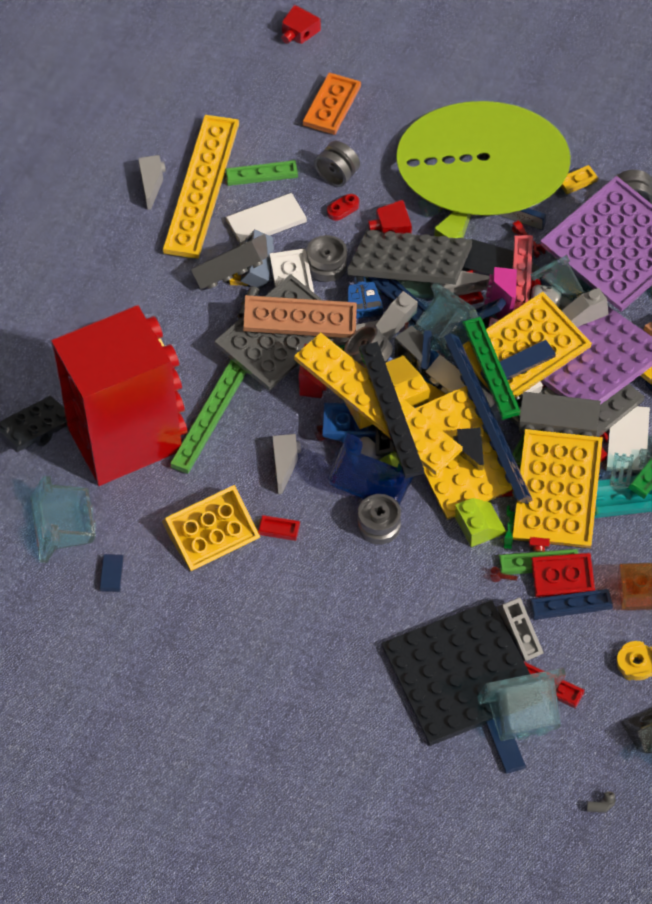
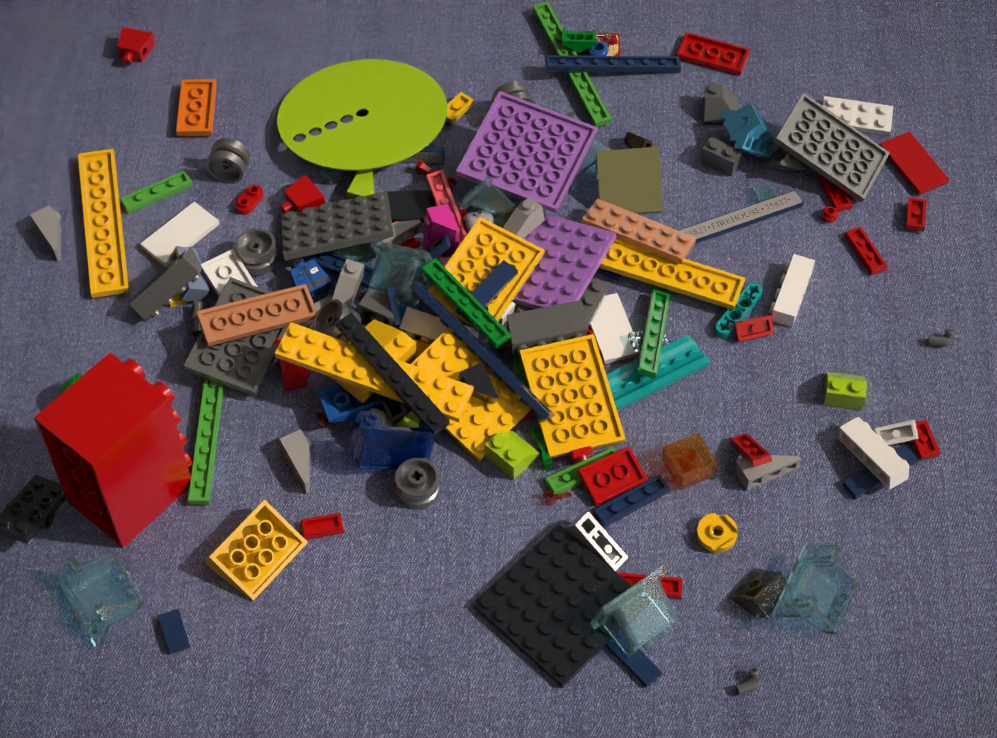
camera: 25 degrees left, 0 degrees up
clear light blue tile [610,453,634,488] -> none

